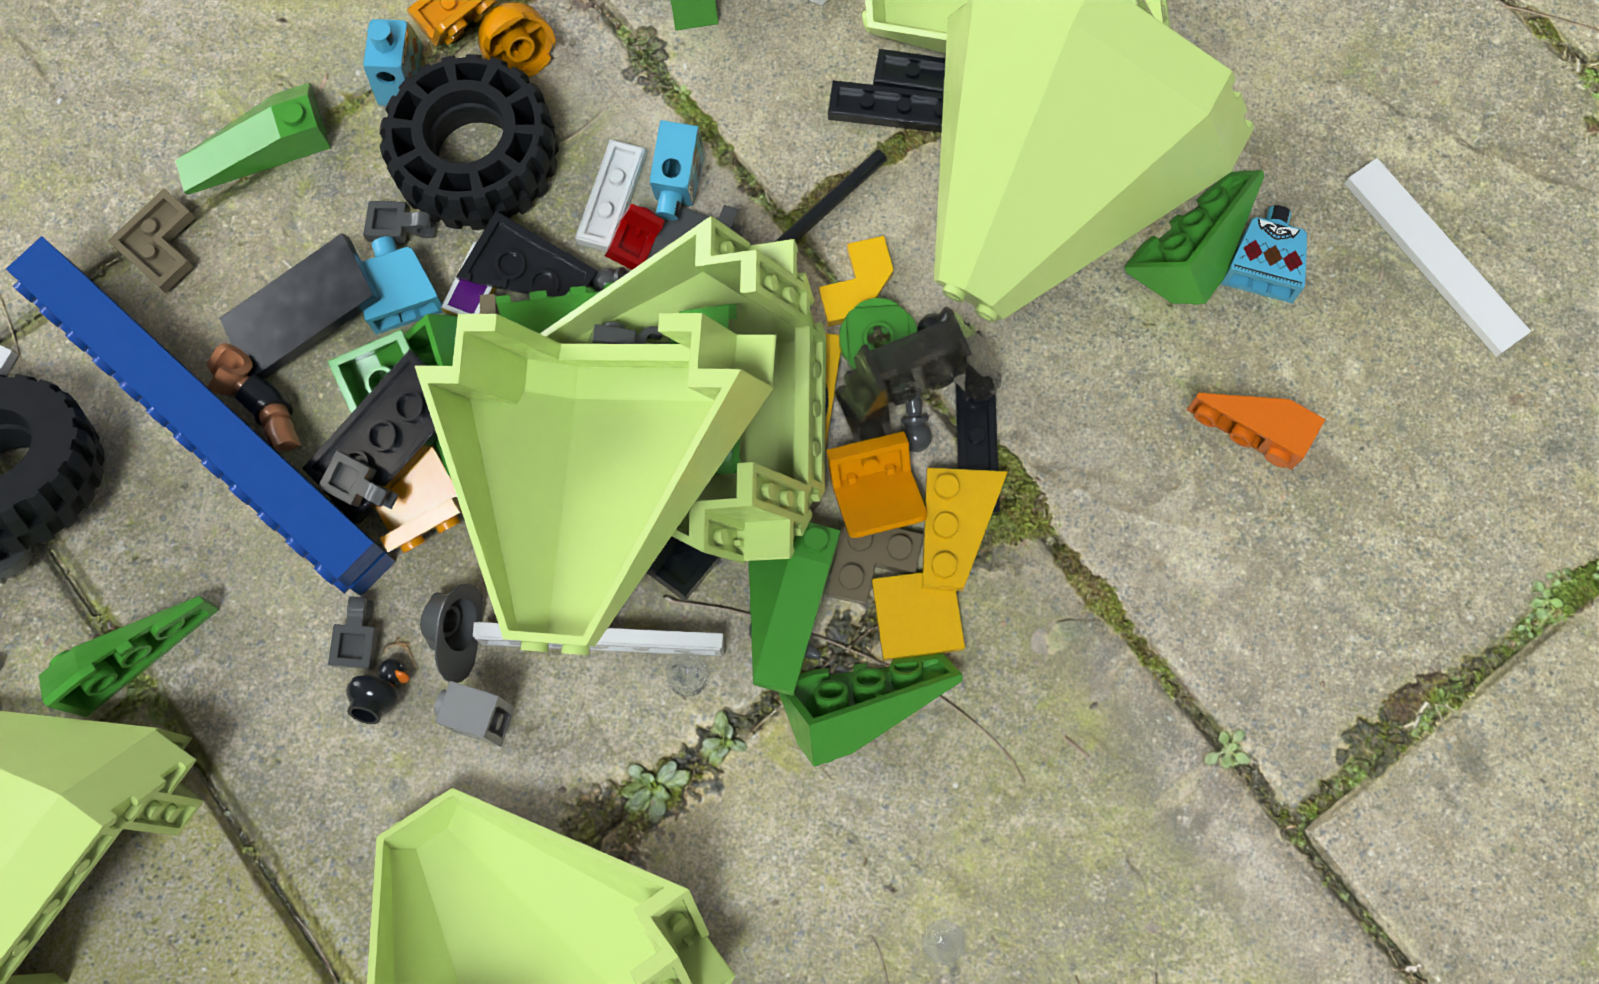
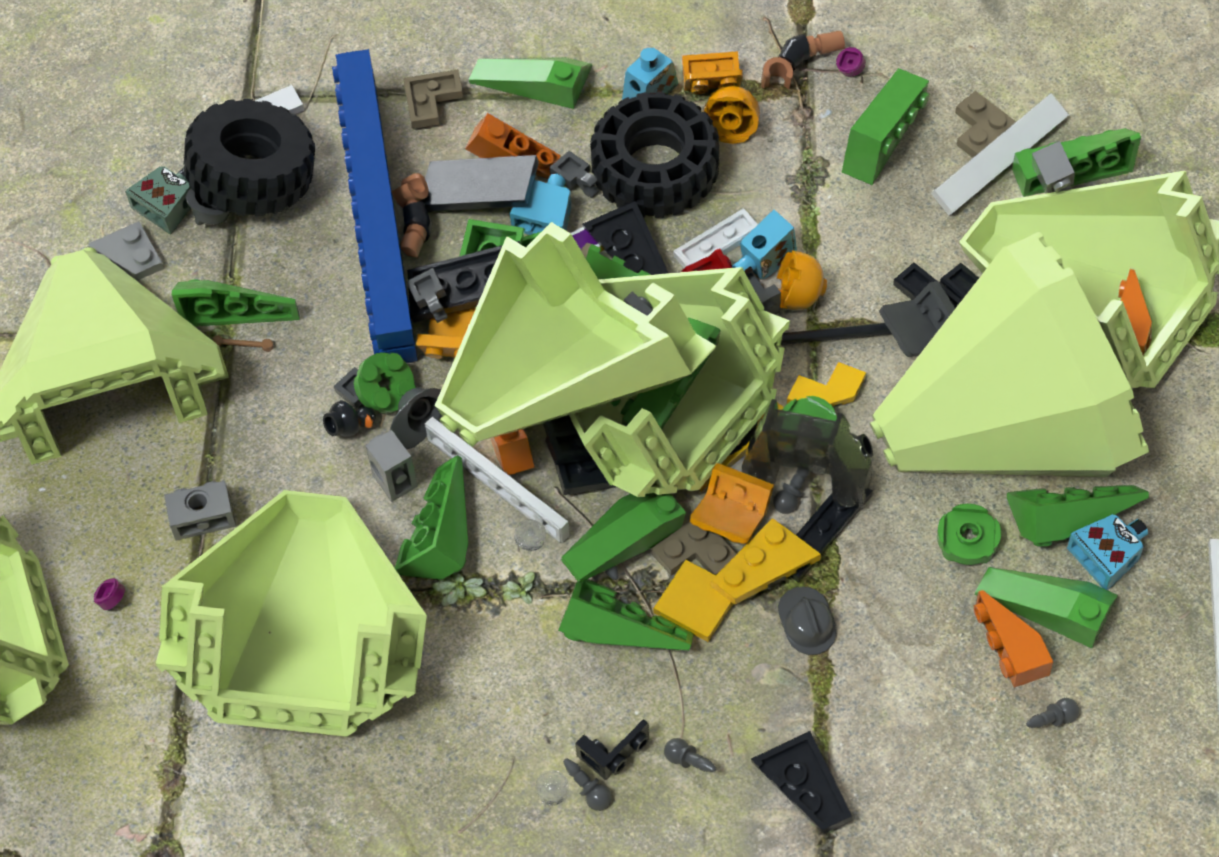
camera: 40 degrees right, 15 degrees down
none -> light grey brick [164,481,236,541]
none -> medium nougat hinge [212,335,273,352]
none -> bright green plate [354,352,416,414]
none -> bright green wedge [395,455,468,580]
none -> orange slope [465,113,561,179]
none -> dark grey bar [563,758,612,811]
none -> black bracket [575,719,650,780]
none -> dark grey bar [664,738,716,772]
none -> black wing [751,731,853,834]
none -> light orange cylinder [777,250,827,310]
none -> dark grey piece [778,587,837,655]
none -> dark grey bracket [879,281,955,357]
none -> bright green plate [937,504,1001,565]
none -> bright green wedge [975,567,1118,649]
none -> dark grey bar [1026,698,1080,728]

